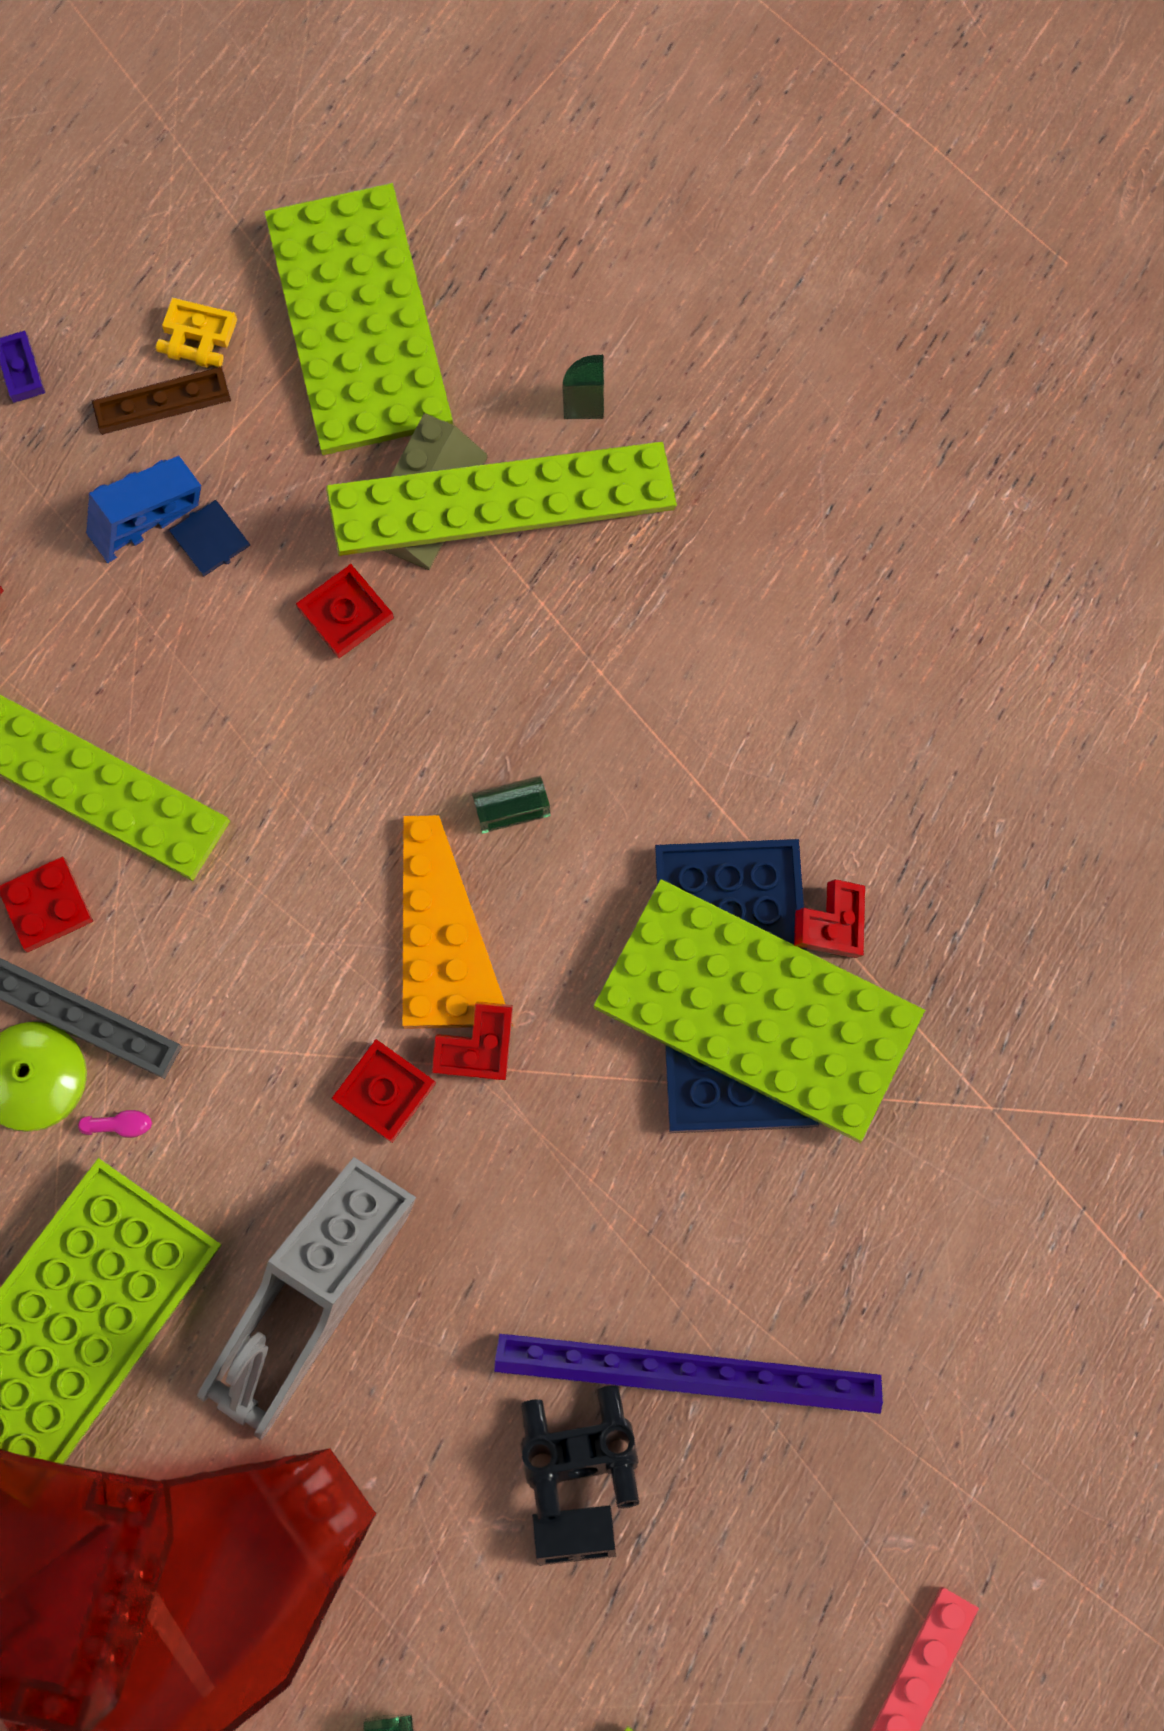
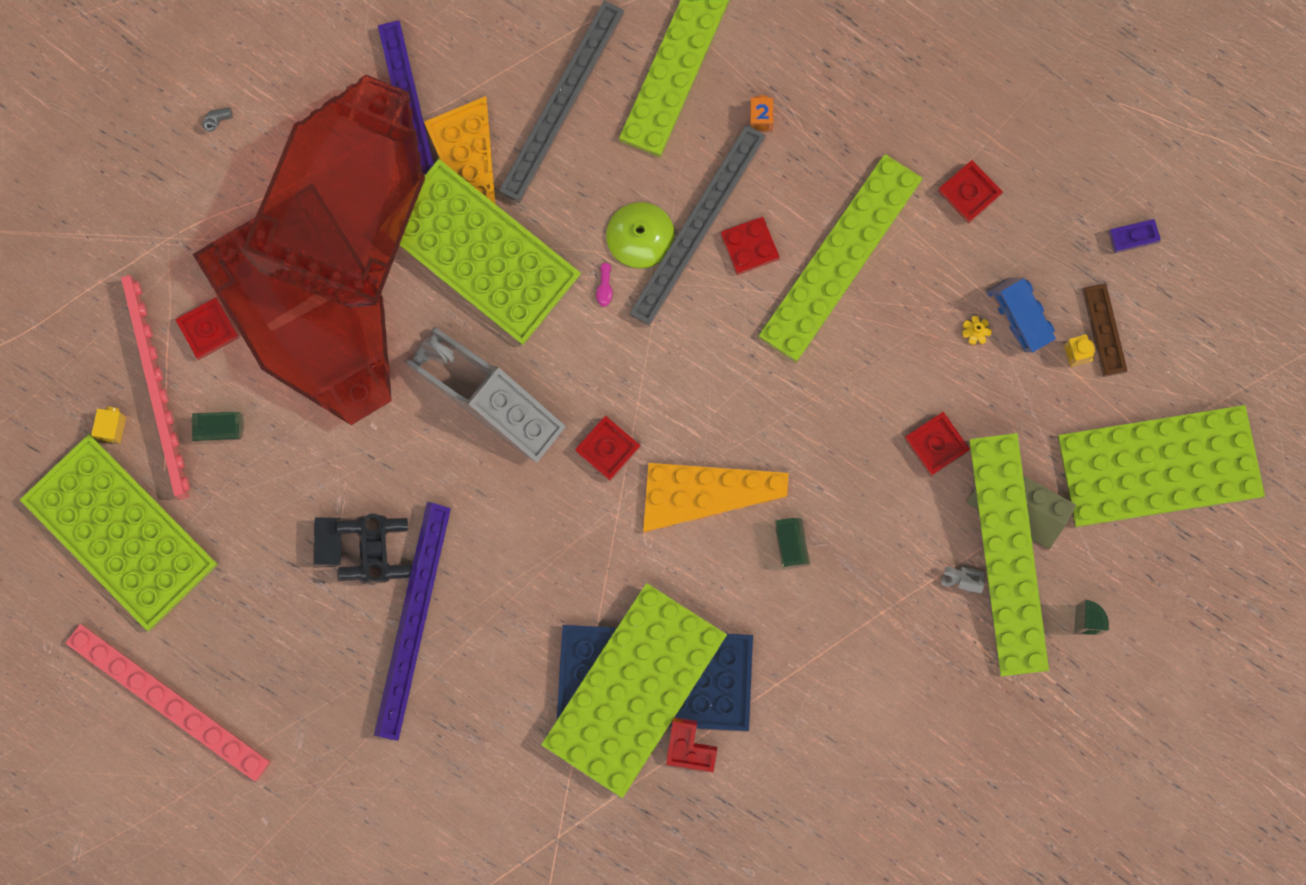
camera: 95 degrees right, 5 degrees up
yellow plate [156,297,237,368] -> none
dark blue piece [170,500,250,576] -> none
red plate [432,1001,514,1080] -> none
none -> light grey plate [941,566,985,594]
none -> yellow plant [962,316,992,346]
none -> yellow brick [1064,334,1095,367]

